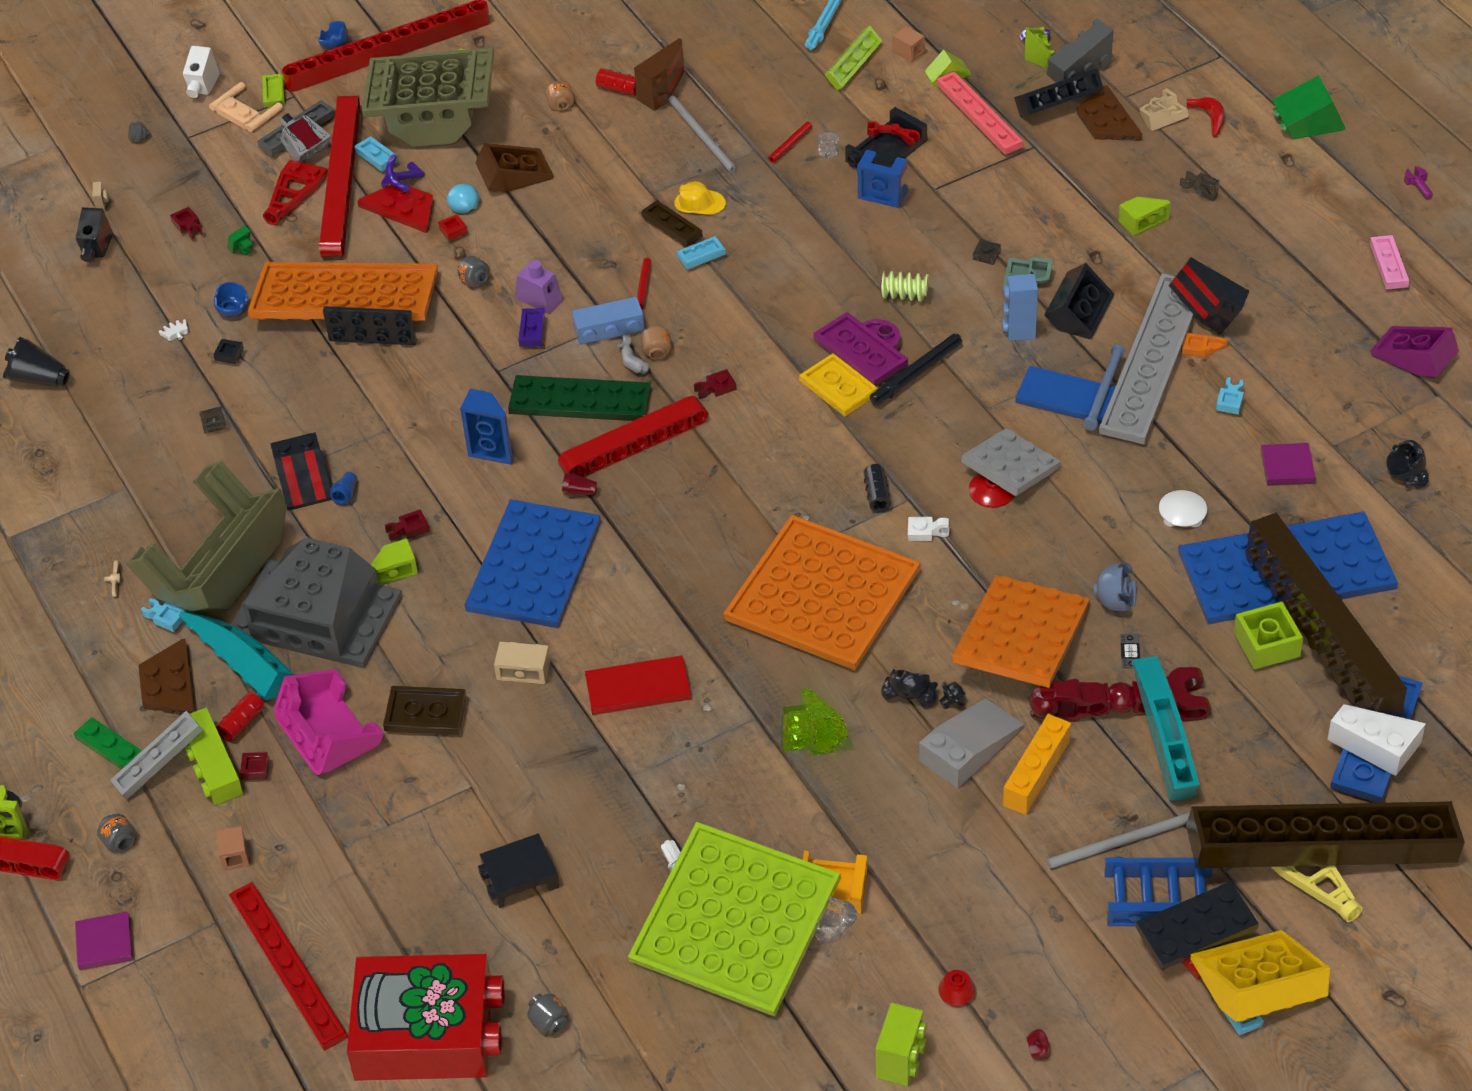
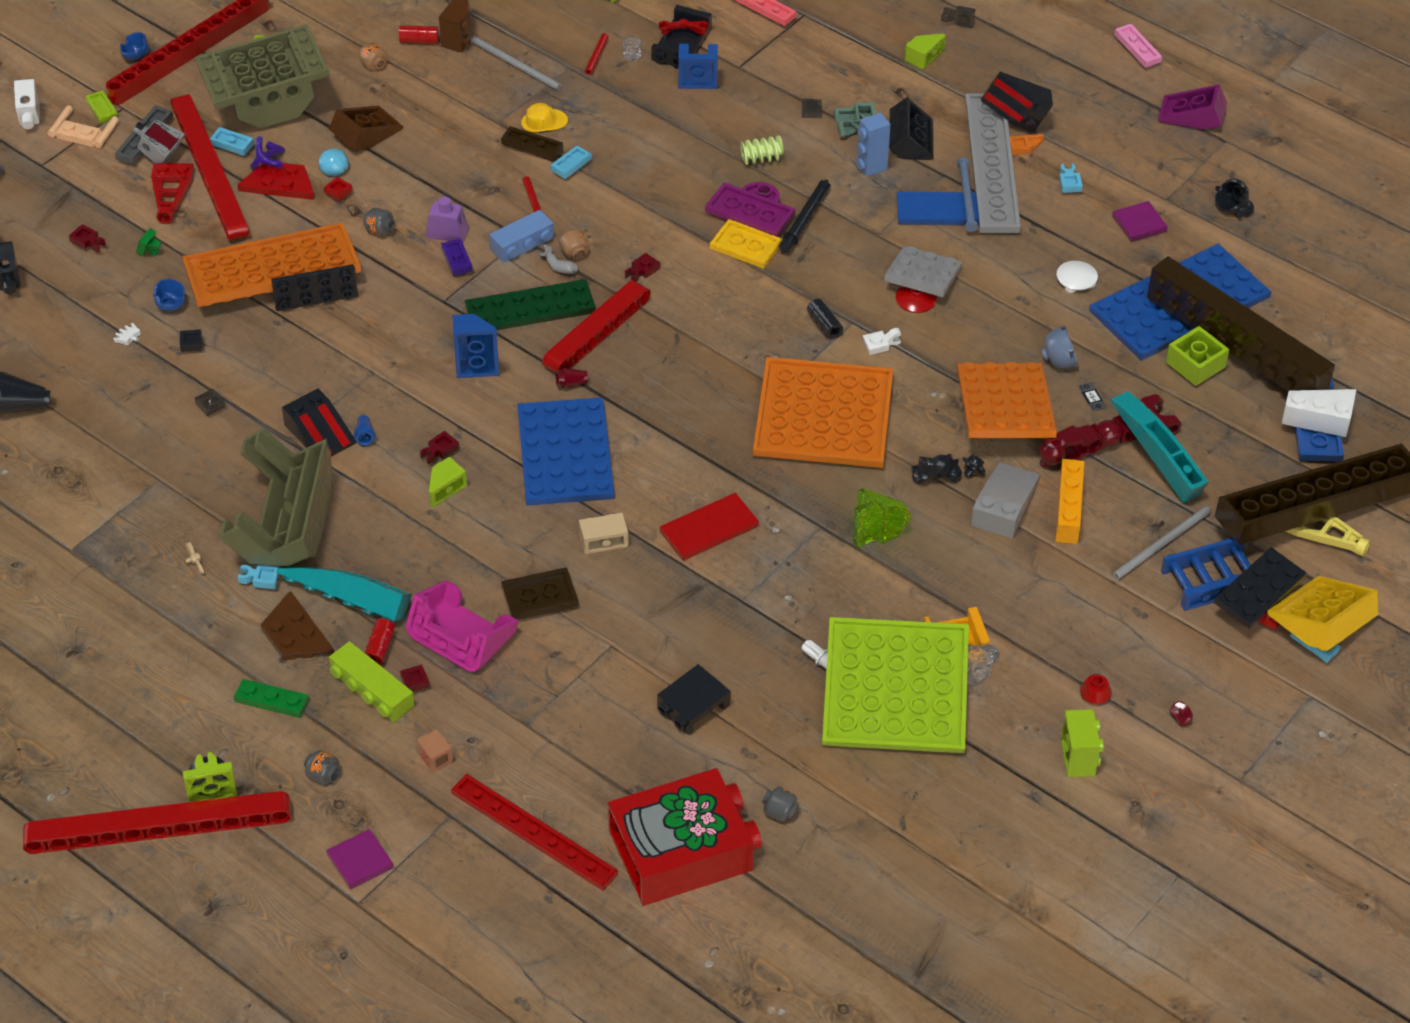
camera: 25 degrees left, 0 degrees up
light grey plate [110,711,203,799] -> none
dark grey wedge [232,537,402,668] -> none

